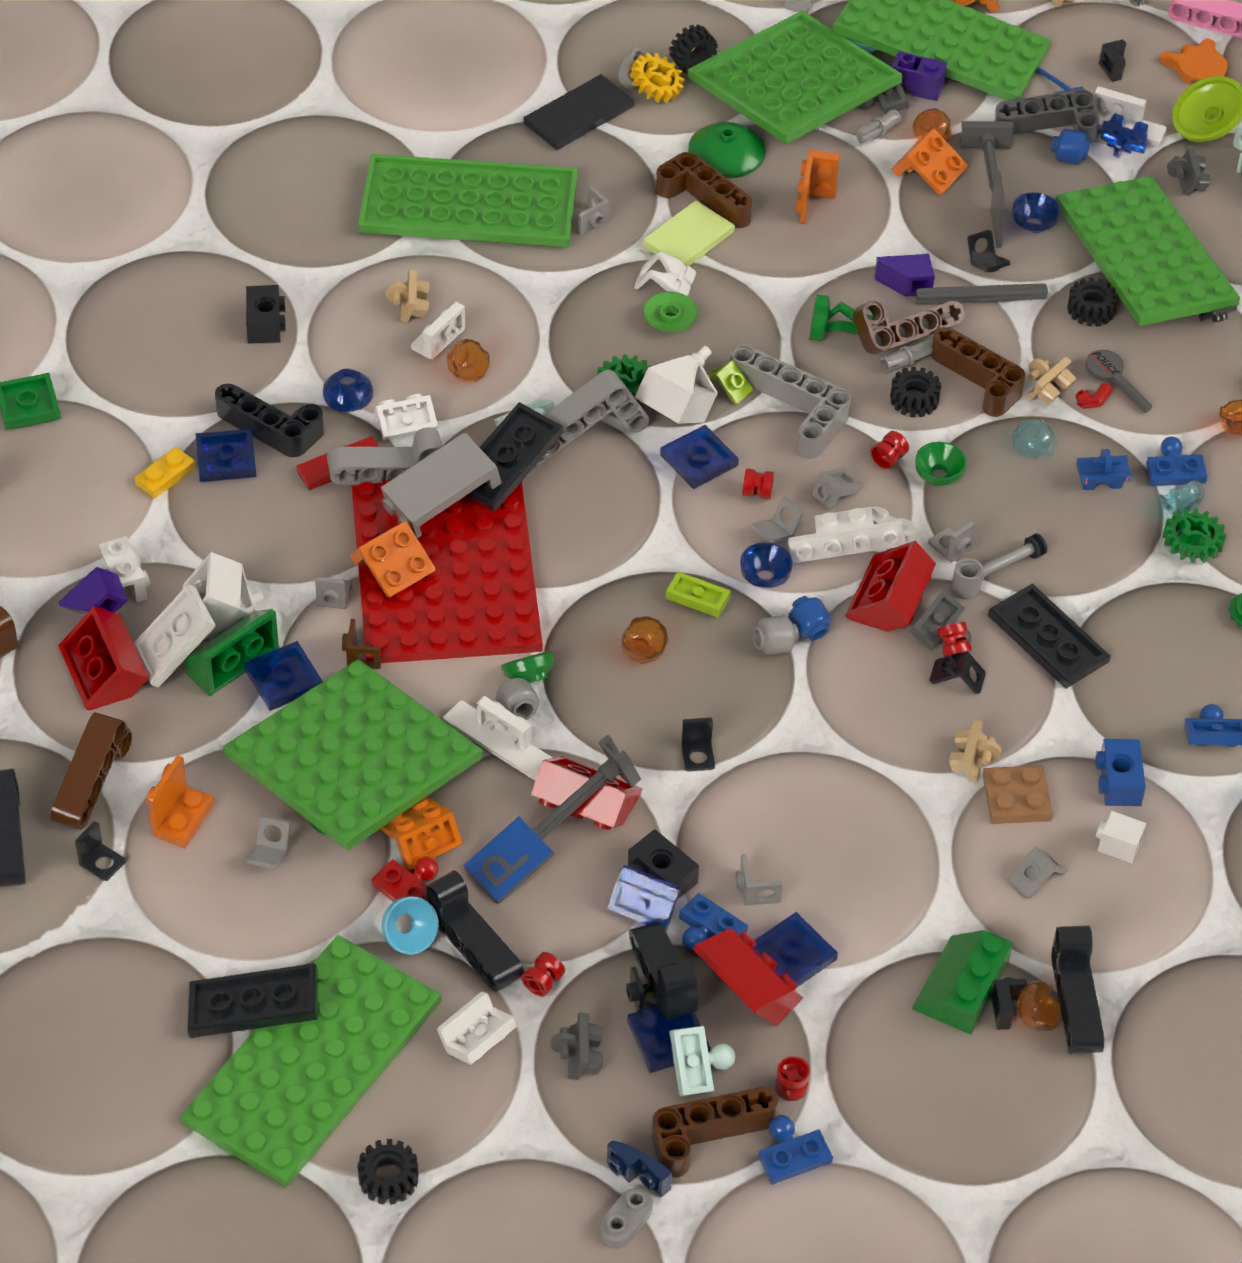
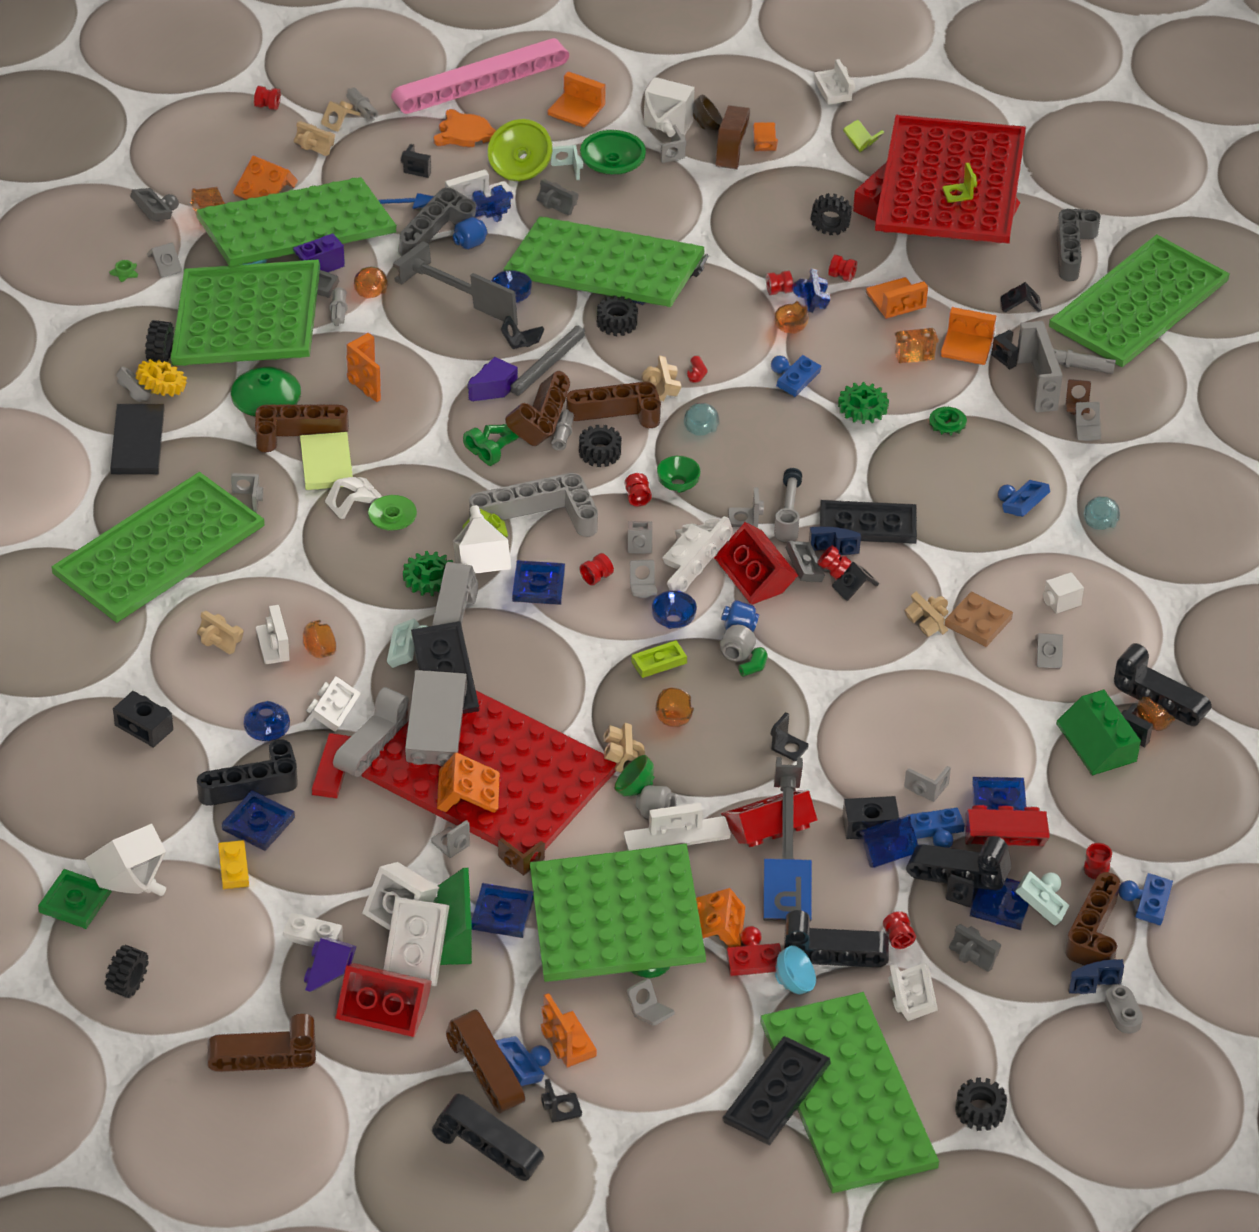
camera: 50 degrees left, 5 degrees down
orange bracket [891,128,968,195] -> none
blue hips [1076,449,1132,490] -> none
dark grey piece [1085,350,1152,413] -> none
blue brick [1095,739,1146,806] -> none
clear light blue hair [1158,480,1204,515] -> none
none -> white piece [85,824,166,896]
none -> blue plate [496,1036,551,1086]
none -> tan hips [603,723,645,772]
none -> green arm [738,647,768,677]
none -> dark blue slope [809,527,861,555]

